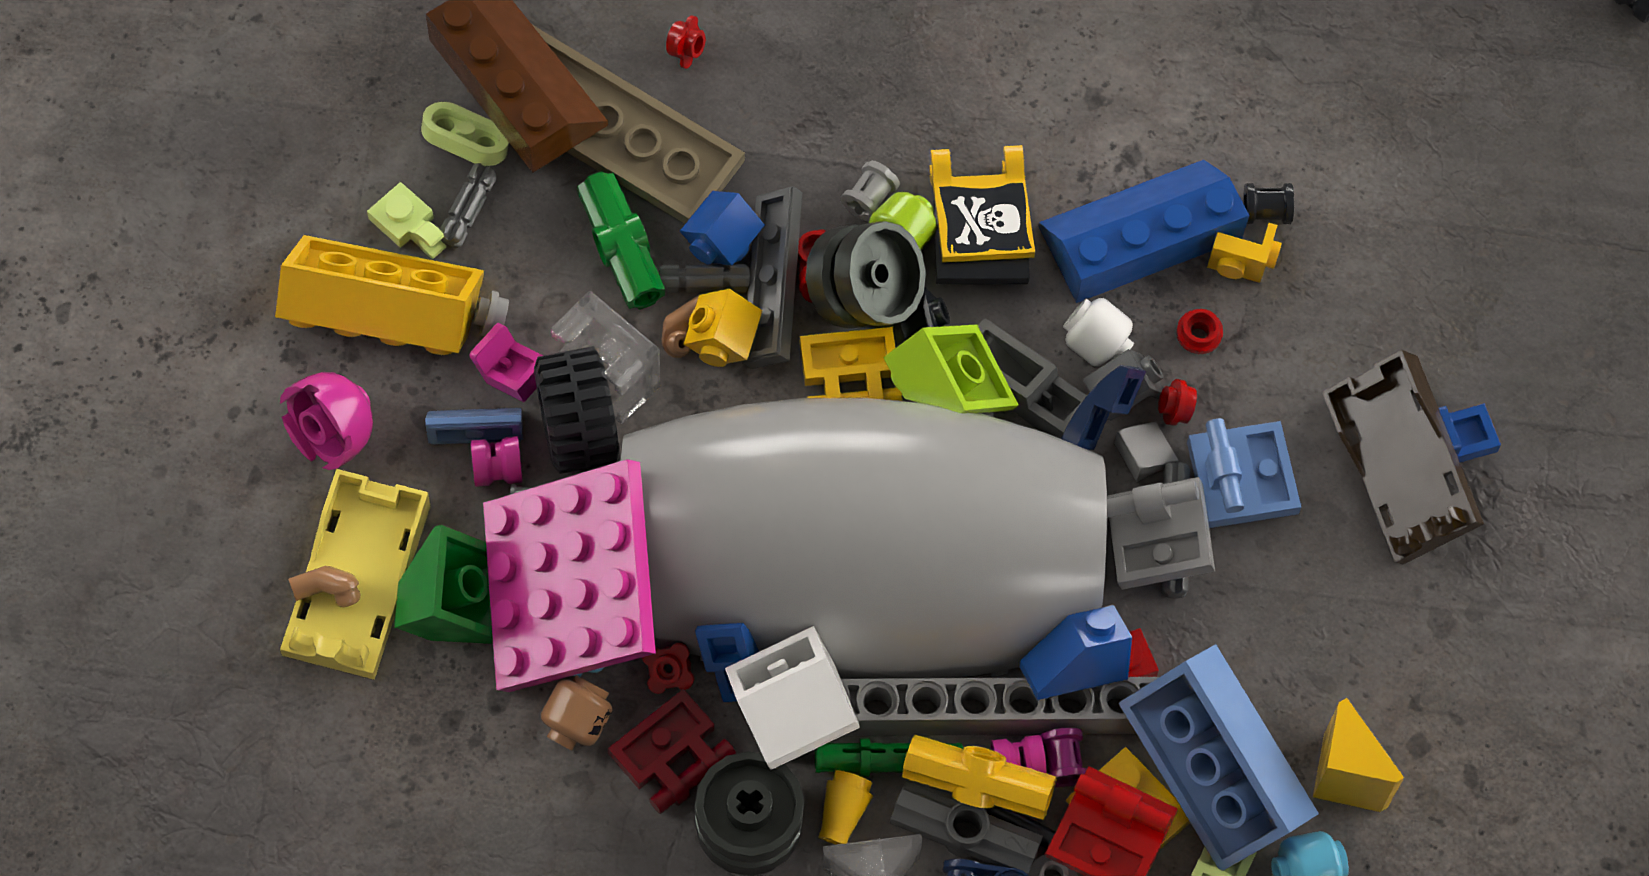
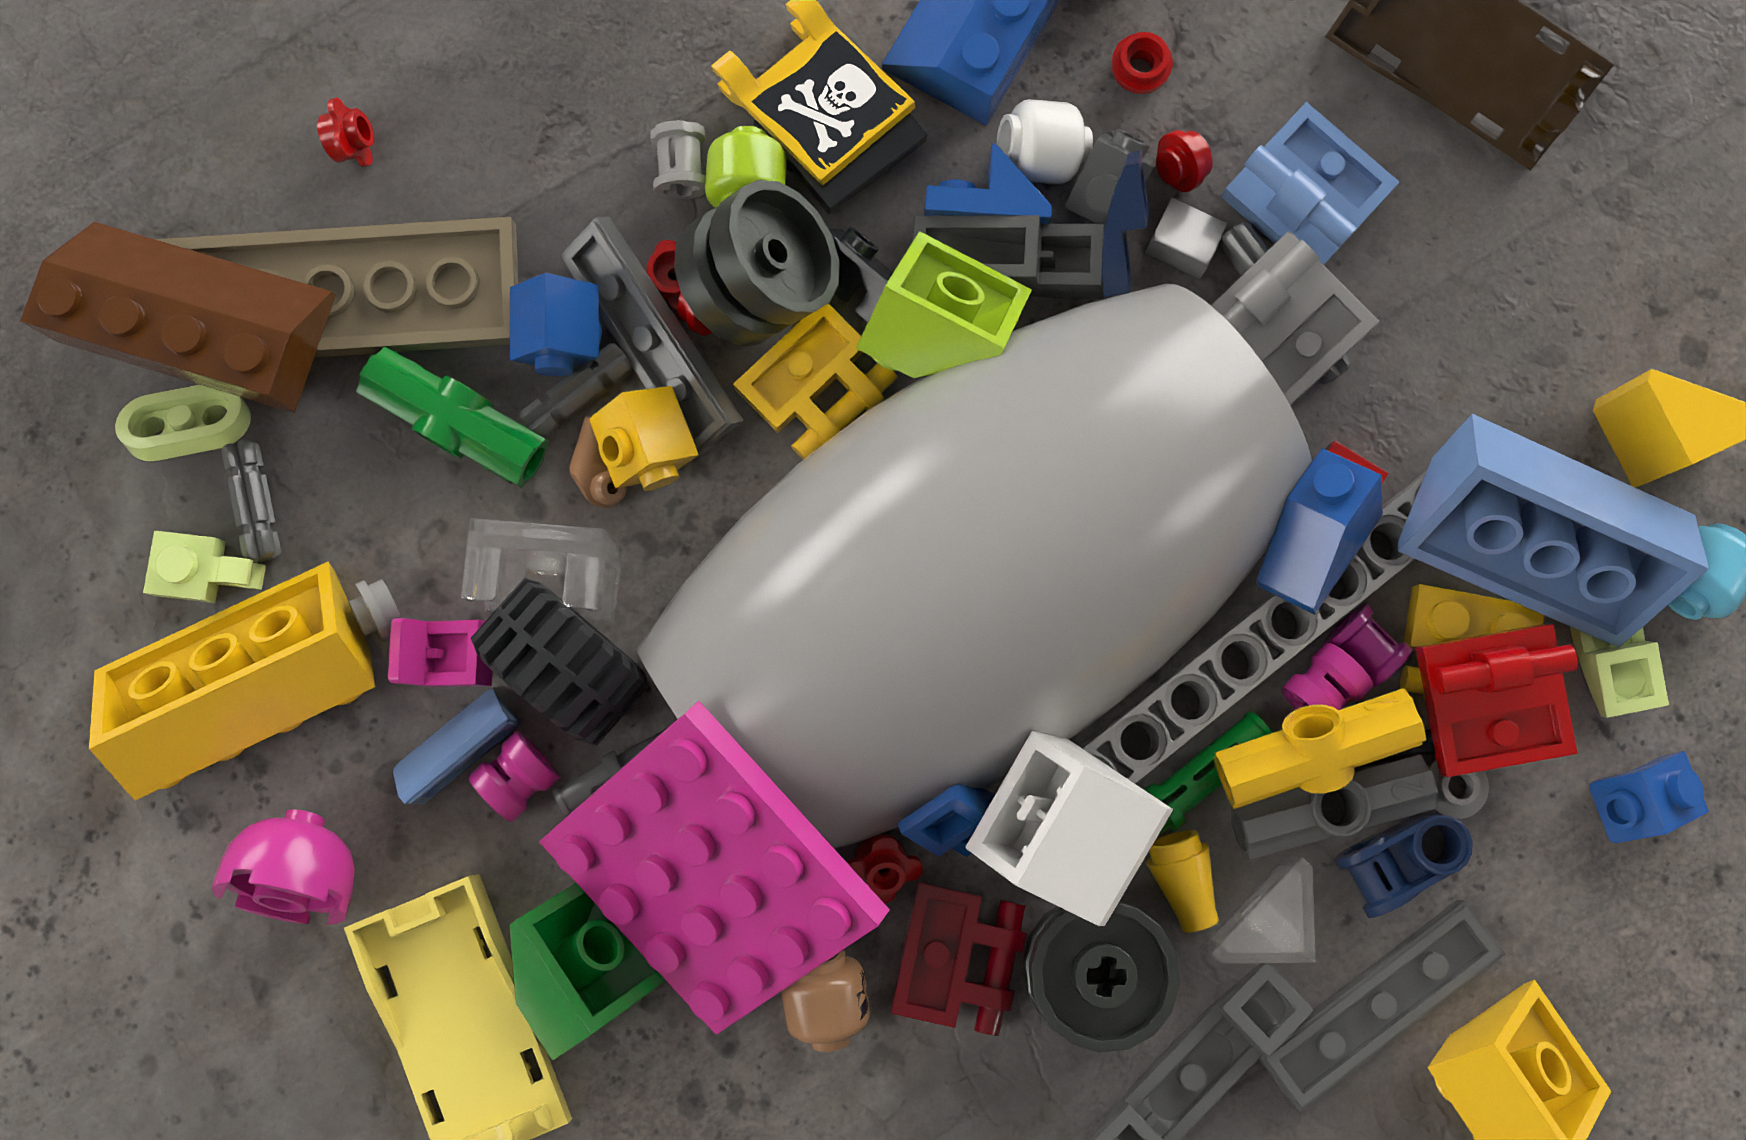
camera: 35 degrees left, 15 degrees up
medium nougat arm [288,566,361,607] -> none
none -> blue slope [924,143,1052,224]

